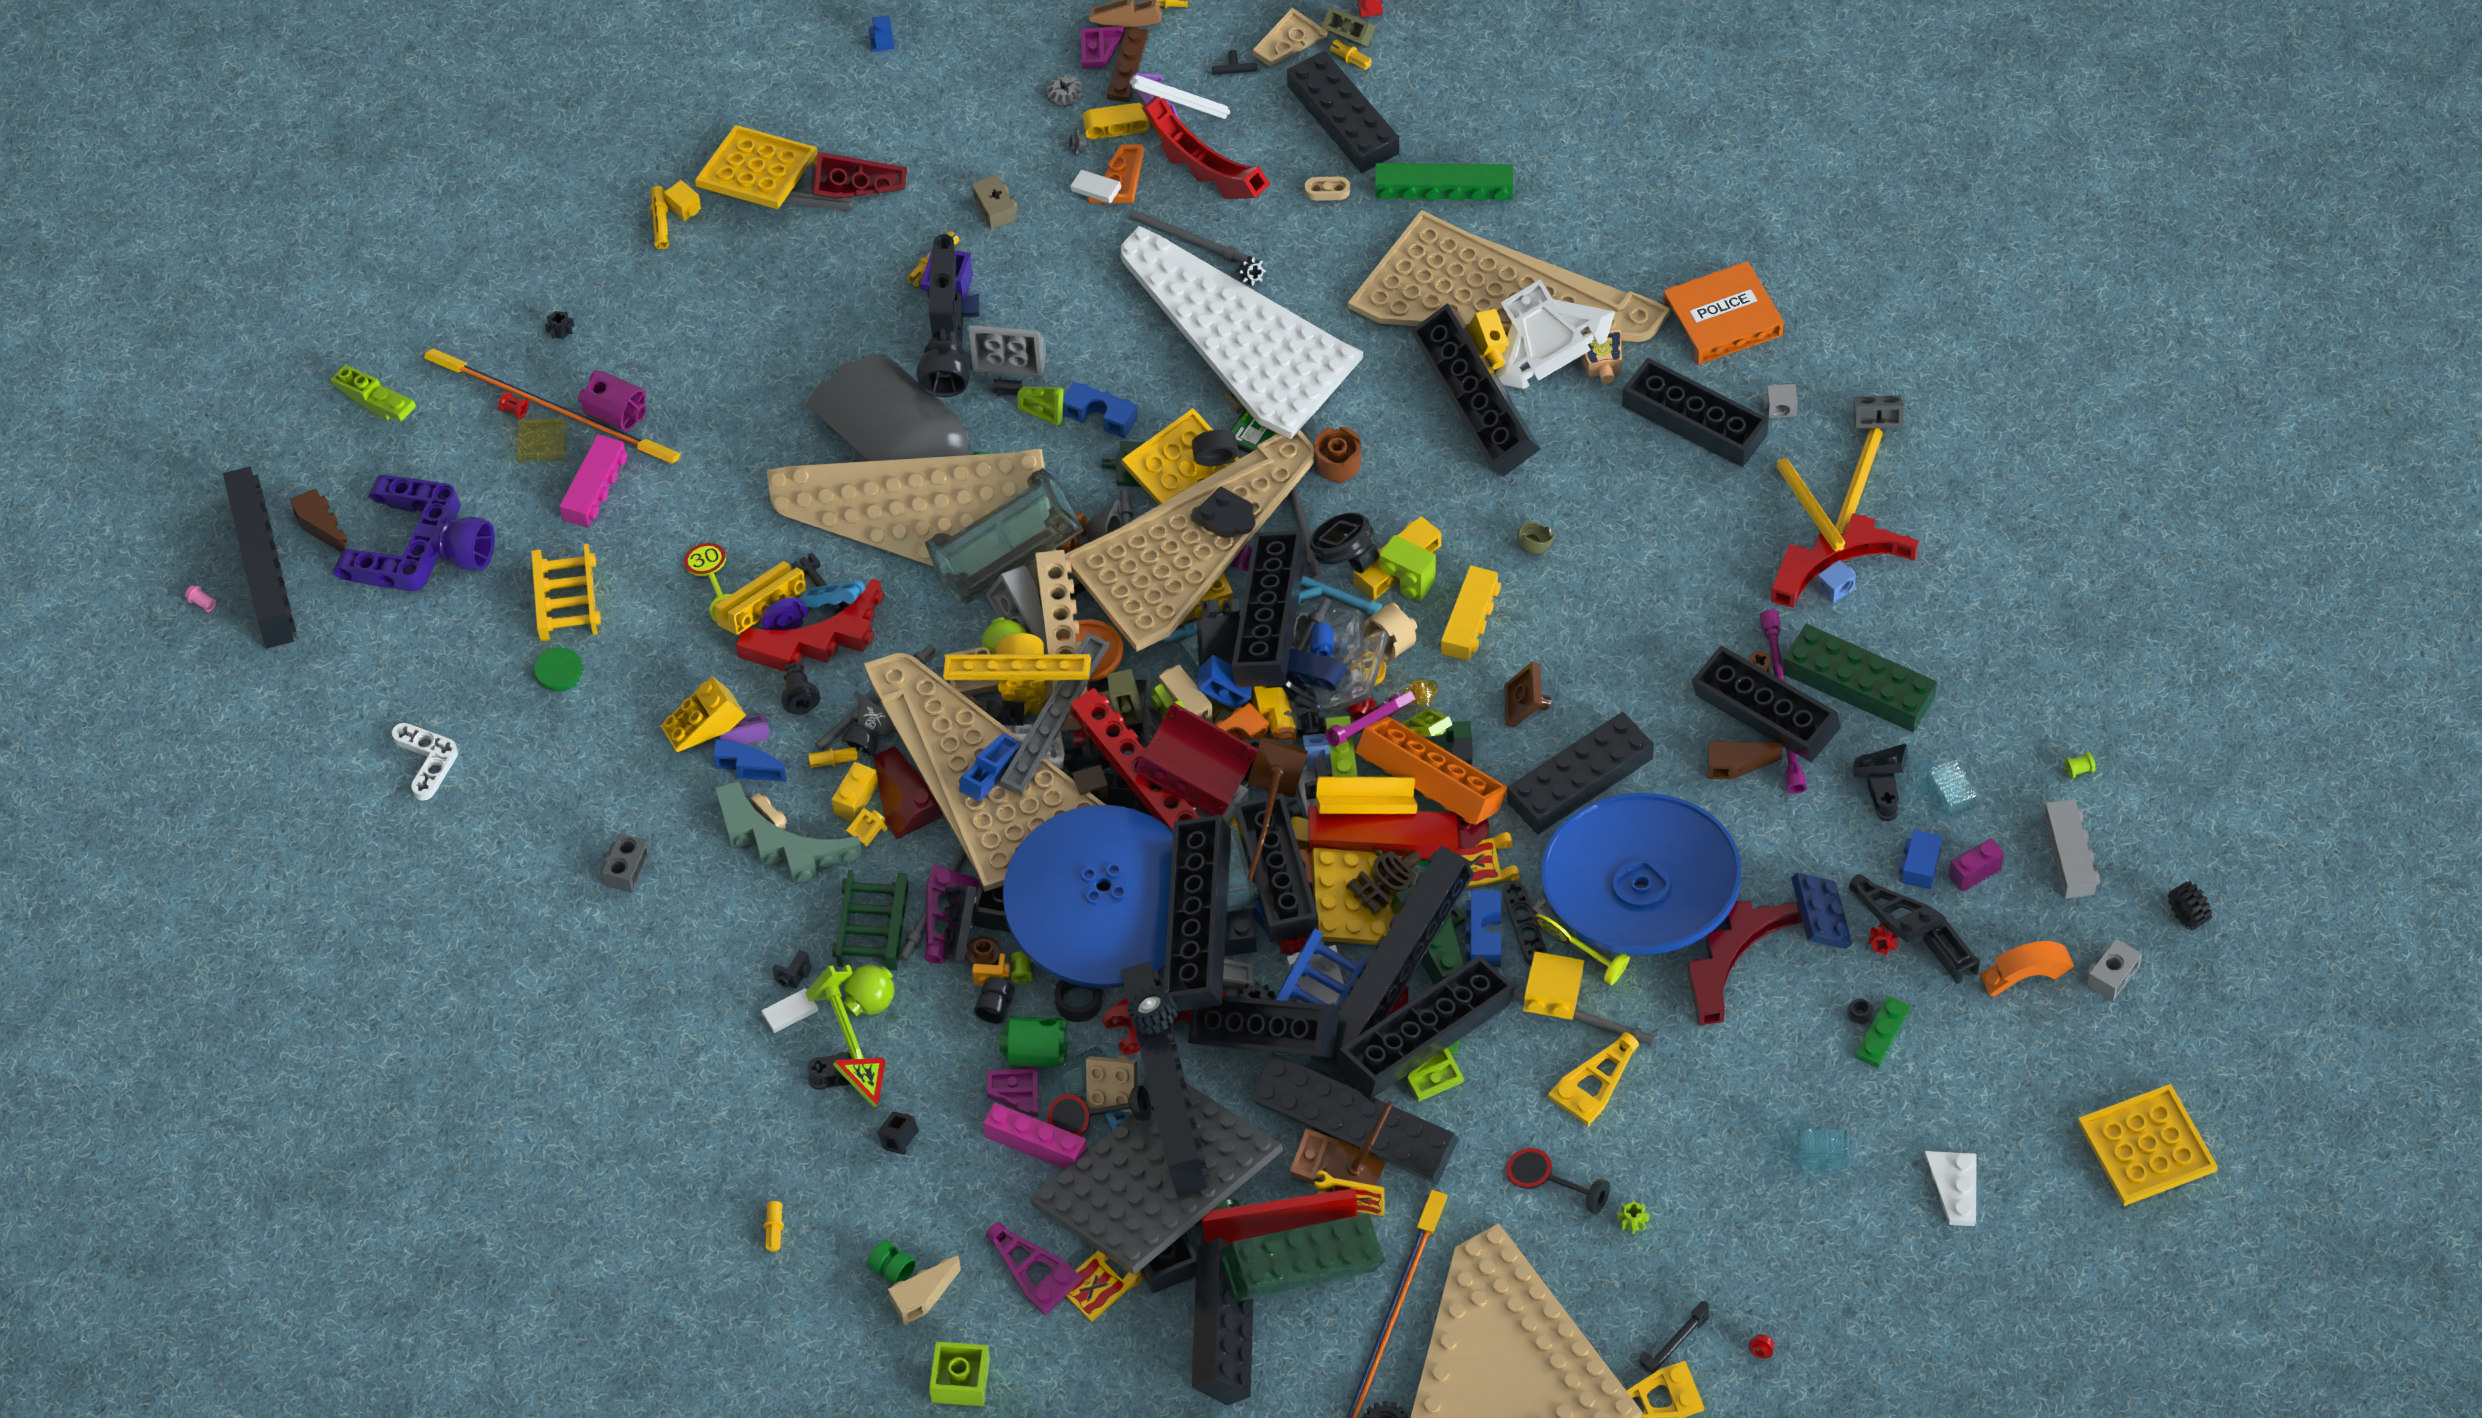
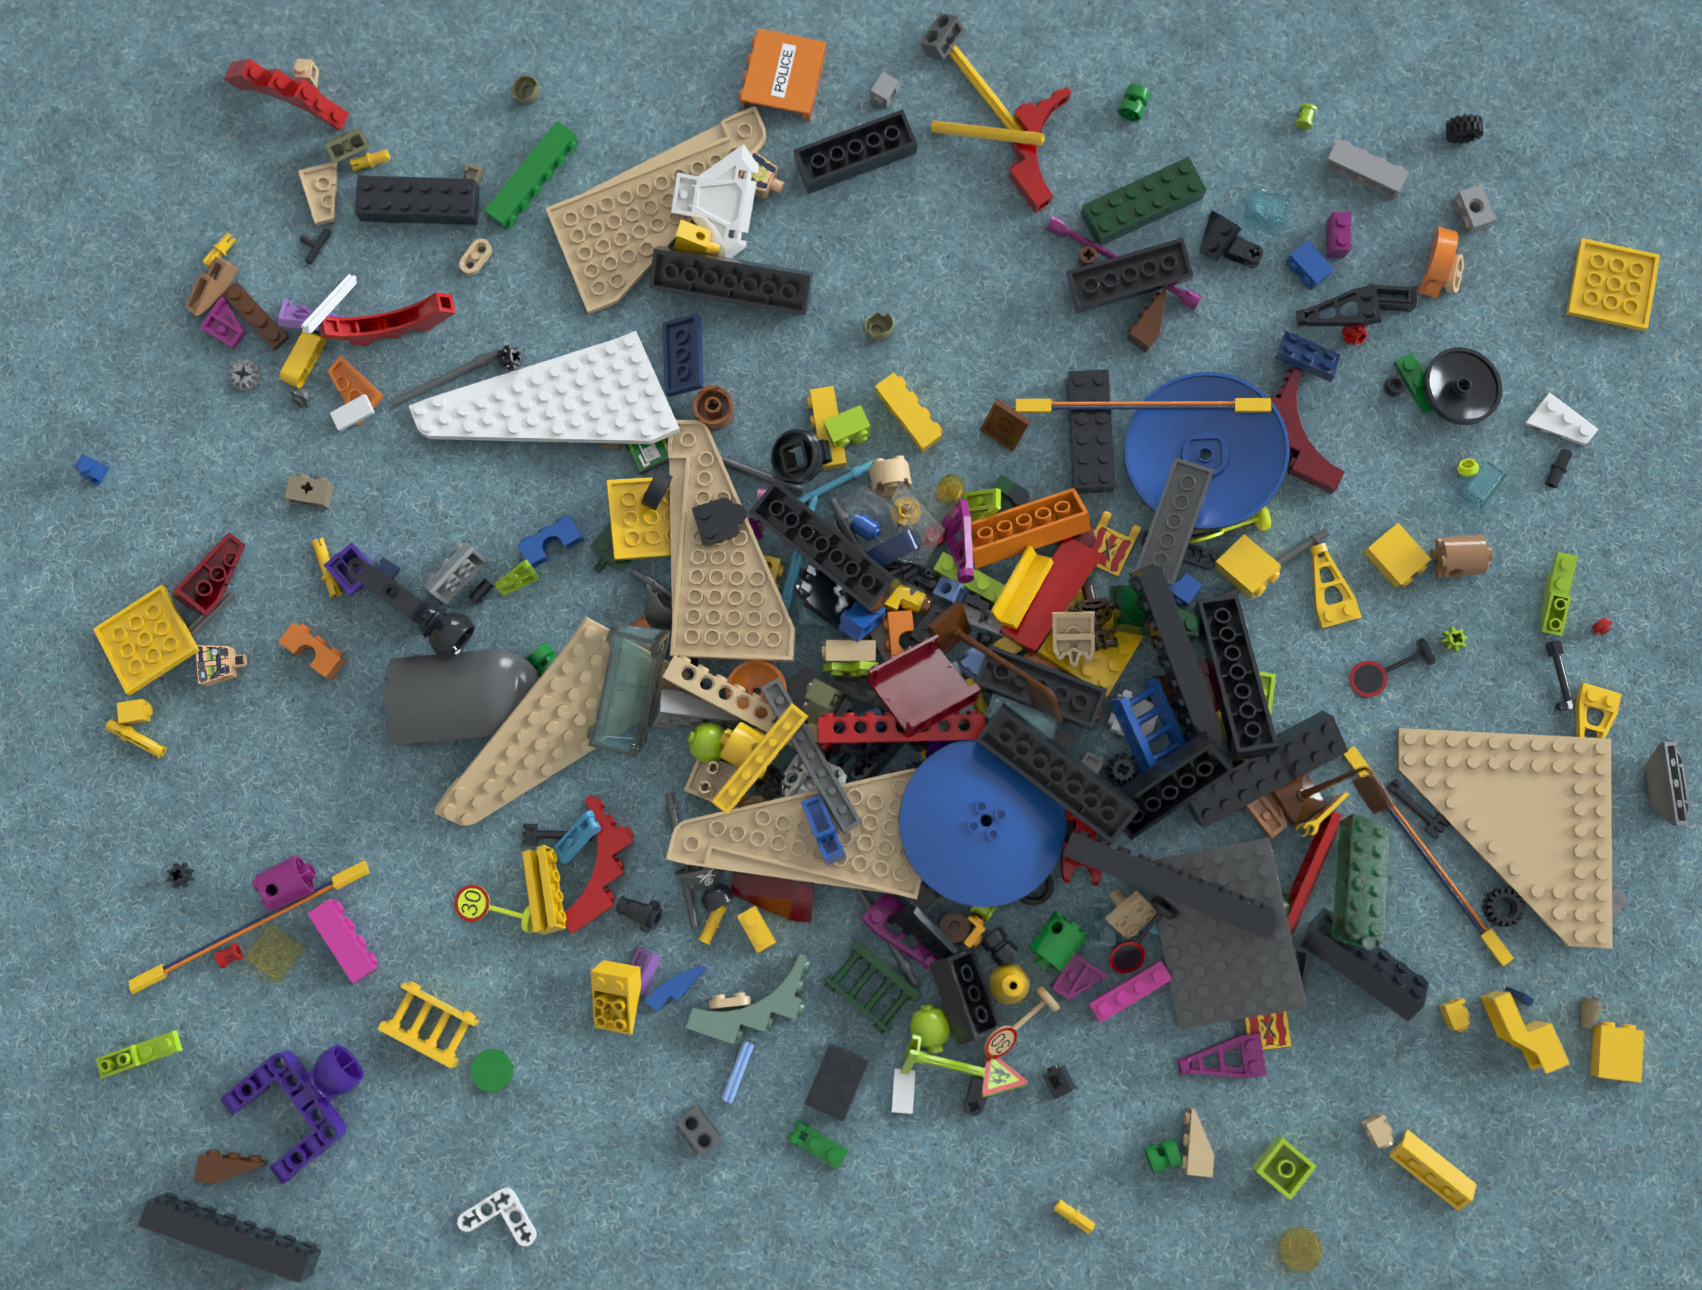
camera: 55 degrees left, 25 degrees up
dark purple tile [760,598,808,630] -> none
black bracket [772,949,812,989] -> none
yellow bracket [846,808,888,847] -> none
dark brown panel [1072,765,1109,800] -> none
black wheel [1127,987,1178,1034] -> none
medium blue brick [1817,560,1856,603] -> none
none -> torso [196,645,247,686]
none -> orange arch [278,622,346,680]
none -> dark tan tile [464,163,485,185]
none -> olive hair [511,75,541,105]
none -> dark blue plate [662,313,704,397]
none -> light blue axle [722,1041,754,1103]
none -> green plate [787,1120,848,1170]
none -> black brick [805,1043,869,1122]
none -> black brick [929,948,1001,1045]
none -> tan piece [984,986,1060,1058]
none -> yellow cone [988,963,1030,1005]
none -> piece [1016,398,1271,413]
none -> tan plate [1052,611,1095,667]
none -> green wheel [1117,84,1151,122]
none -> dark grey plate [1135,457,1214,586]
none -> yellow brick [1363,523,1431,588]
none -> black hinge [1386,779,1449,839]
none -> black dish [1423,347,1502,425]
none -> medium nougat cylinder [1430,534,1493,578]
none -> tan plate [1443,254,1464,293]
none -> neon yellow plate [1458,458,1479,477]
none -> lime slope [1541,552,1578,636]
none -> black axle [1545,449,1572,488]

